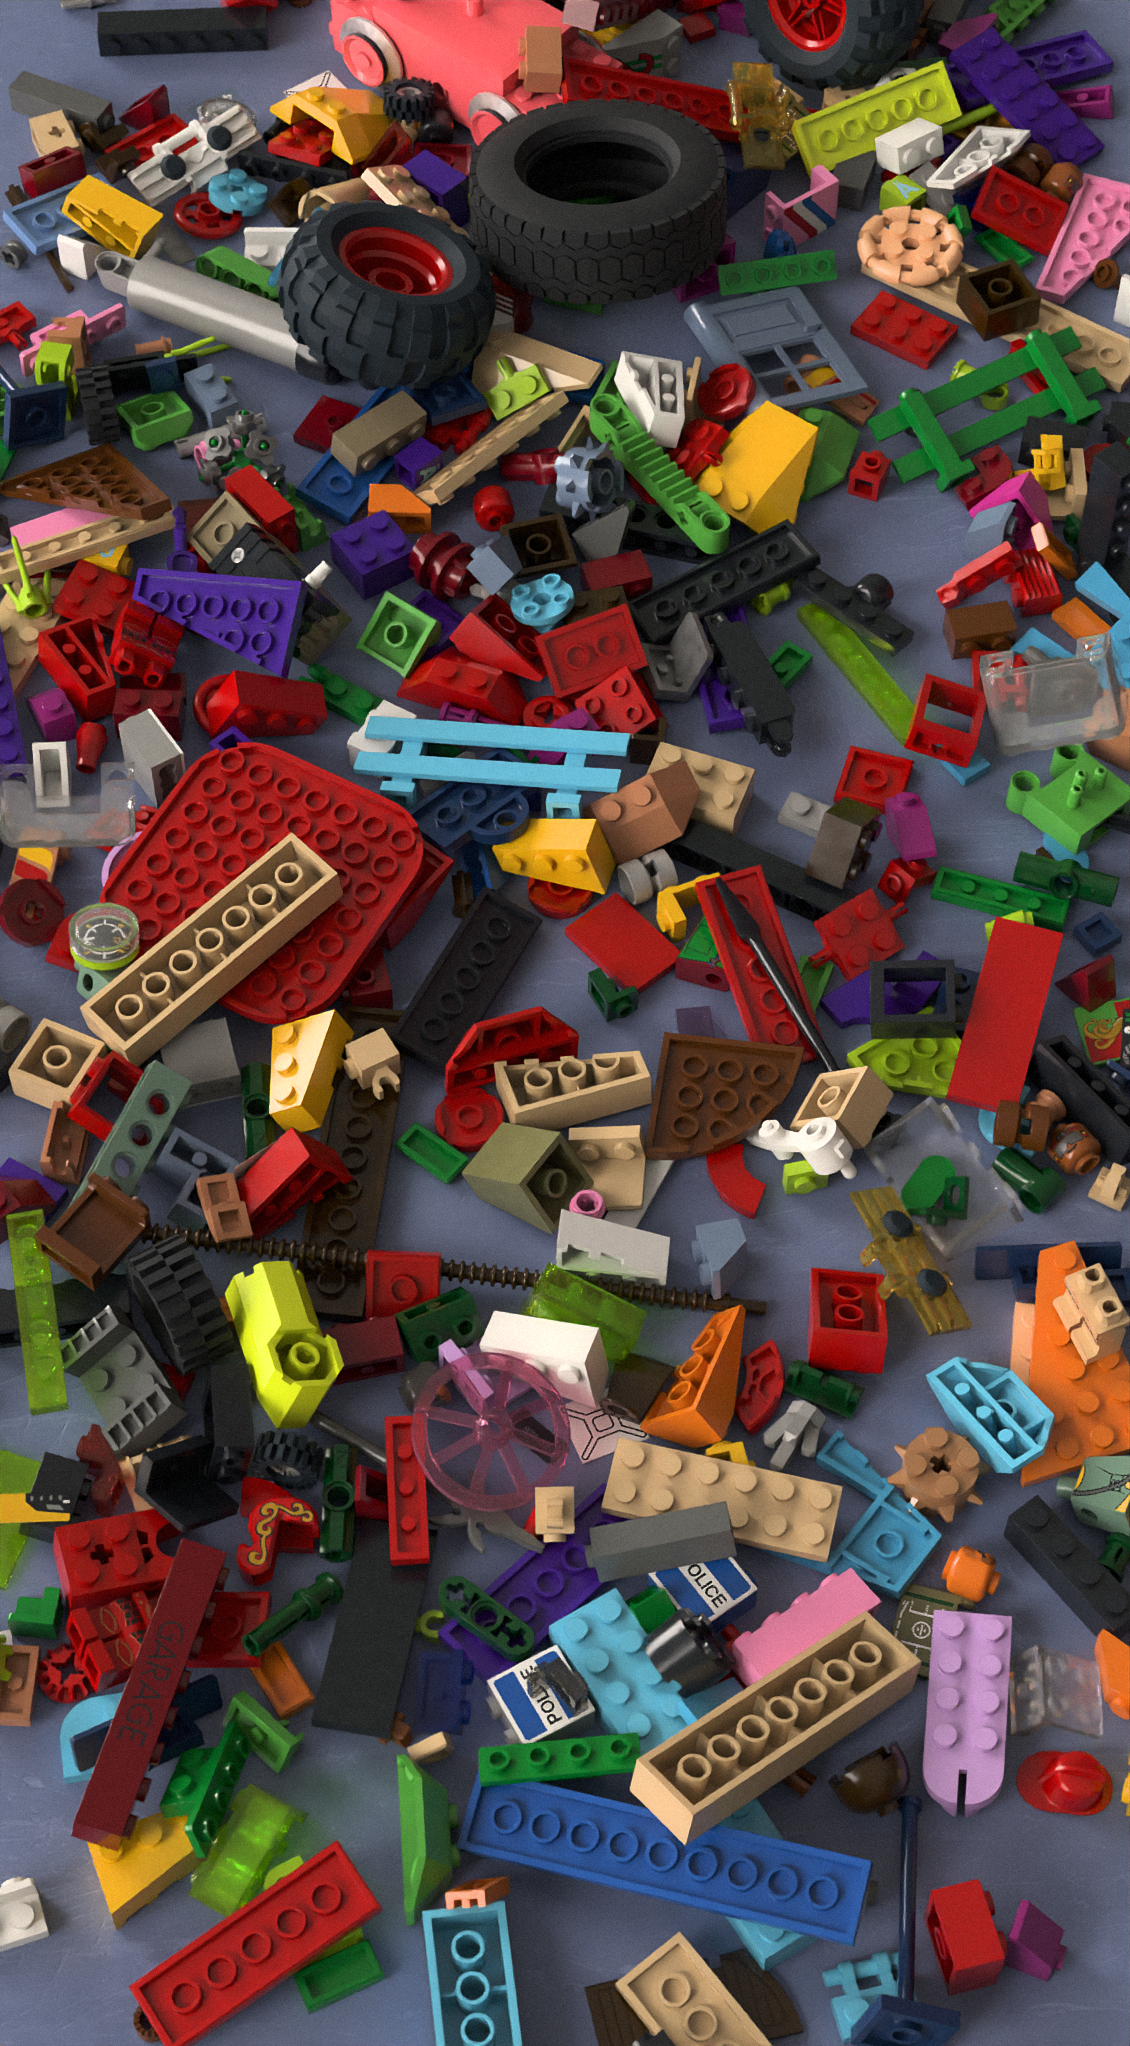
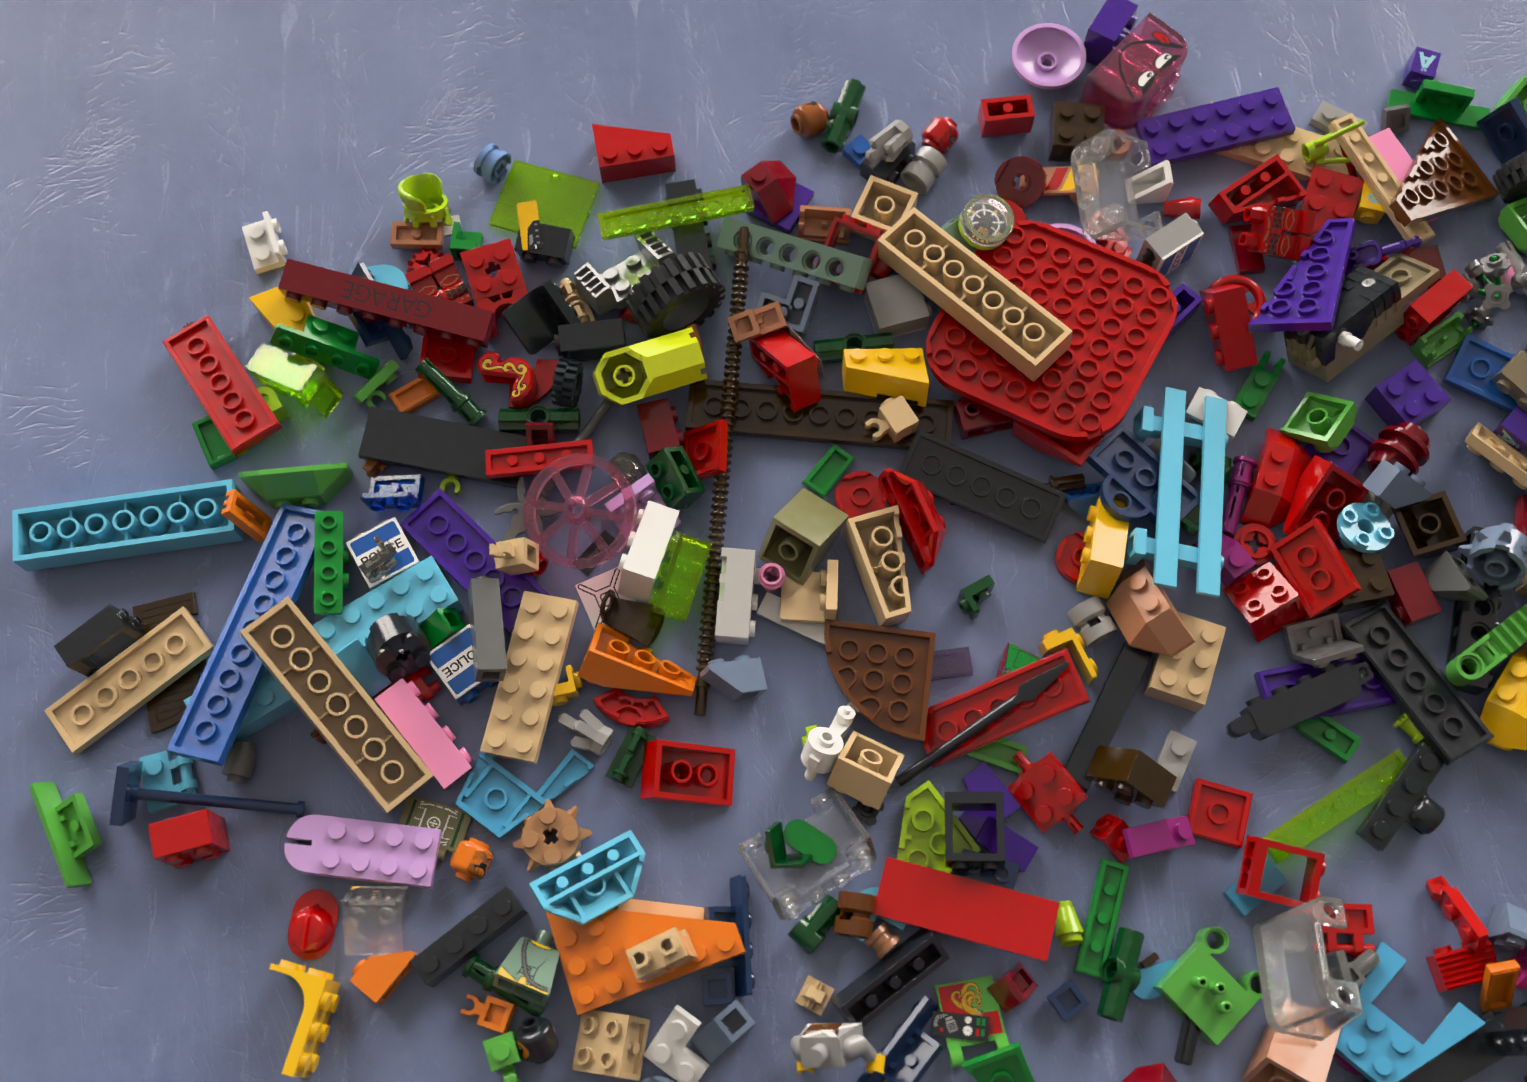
camera: 90 degrees right, 15 degrees up
magenta slope [24,687,78,742] -> none
reddish brown panel [34,1172,152,1291] -> none
clear red slope [76,1423,125,1517] -> none
dark red brick [112,688,186,741] -> none
orange slope [368,484,432,534] -> none
tan tile [407,1731,455,1765] -> none
dark green beam [438,1576,534,1662] -> none
red head [472,485,515,532] -> none
red tile [565,892,680,995] -> none
dark brown panel [630,717,667,765] -> none
red tile [706,1143,766,1220] -> none
dark brown cylinder [827,1741,910,1817] -> none
clear yellow piece [849,1185,973,1336] -> none
reddish brown brick [942,600,1018,660] -> none
magenta slope [1004,1899,1067,1981] -> none
dark orange head [1047,1122,1101,1176] -> none
orange tile [1051,597,1111,651] -> none

